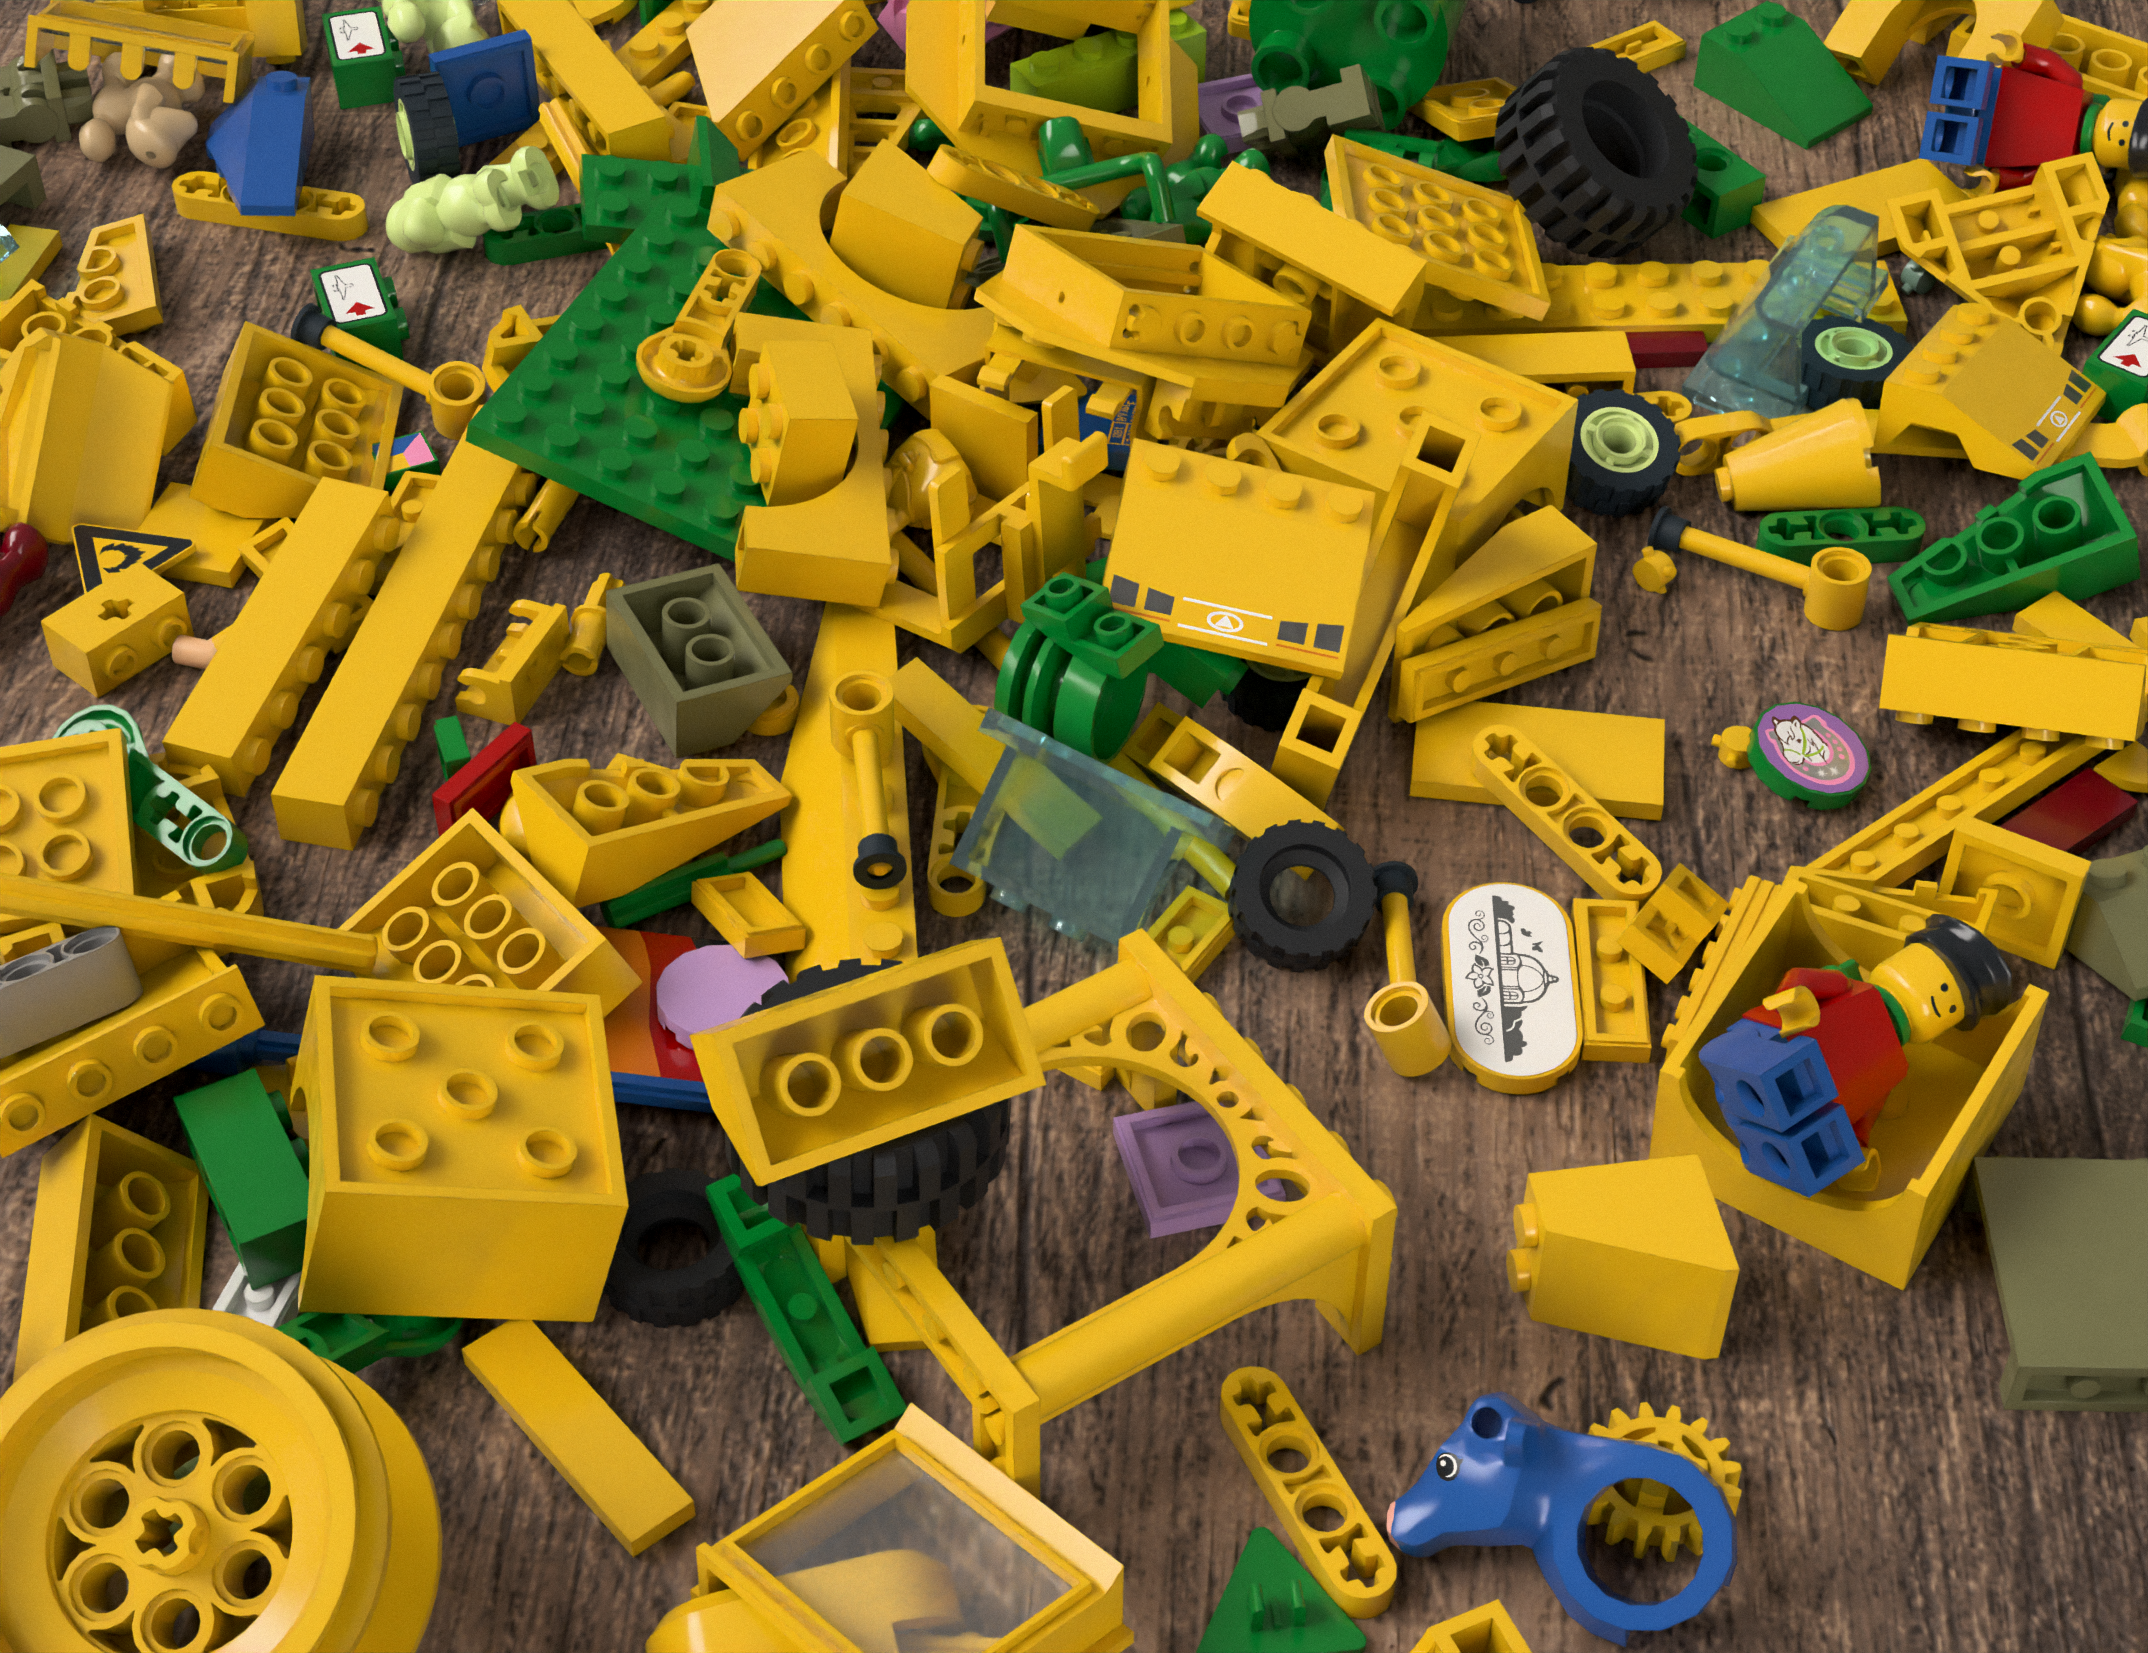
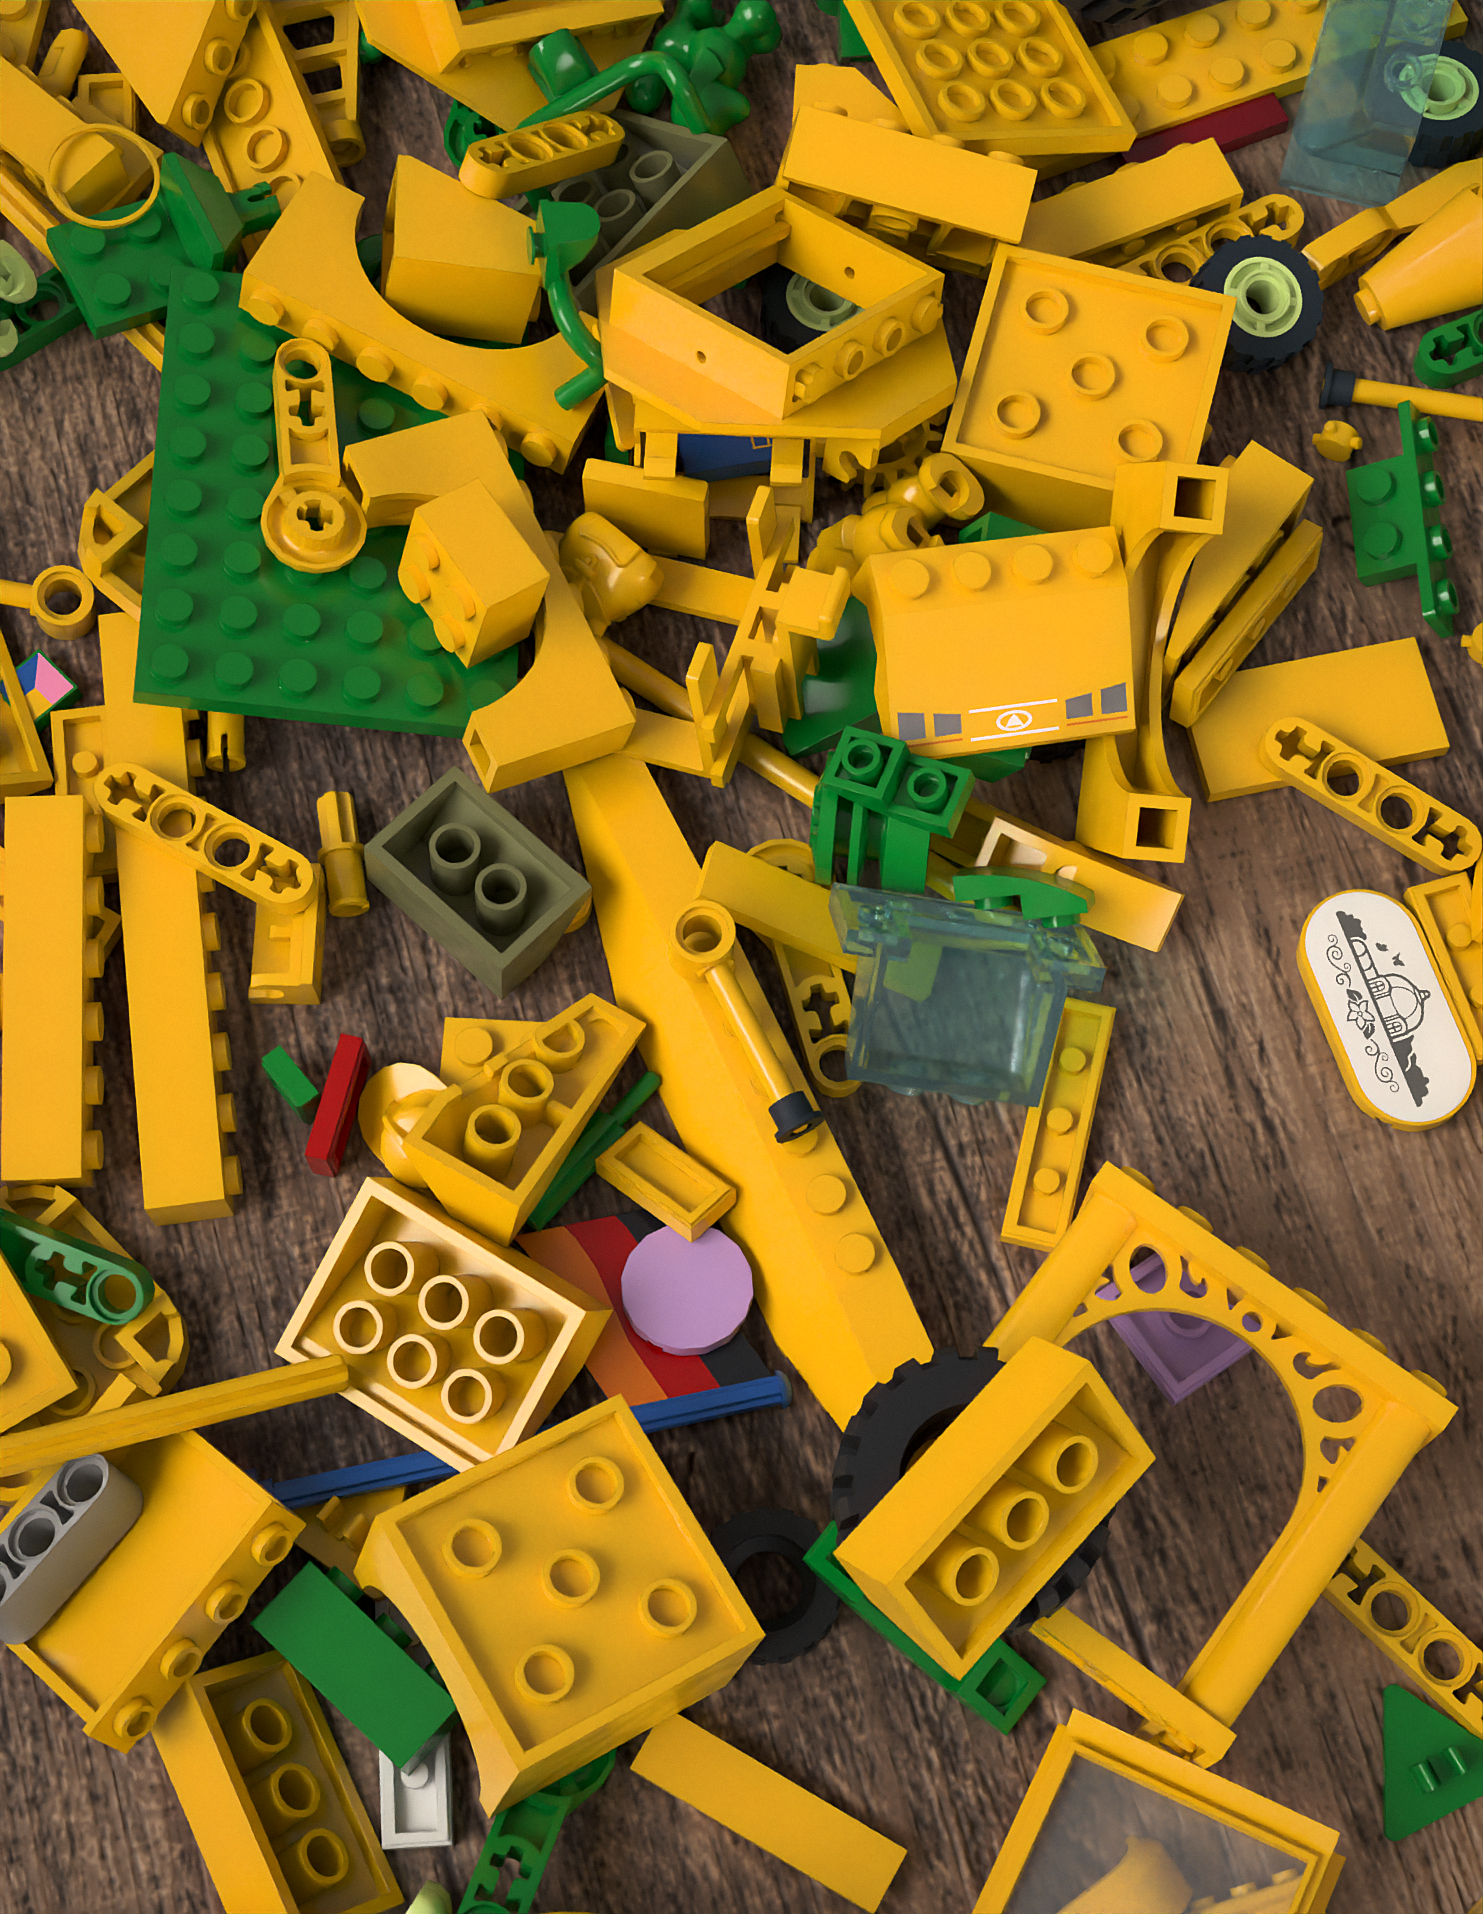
camera: 20 degrees left, 25 degrees up
black tyre [1227,819,1377,973] -> none
yellow piece [1364,861,1452,1077] -> none
none -> yellow piece [43,123,160,229]
none -> yellow beam [94,762,317,915]
none -> green piece [526,199,609,411]
none -> green slope [952,866,1095,928]
none -> green bracket [1346,400,1459,638]

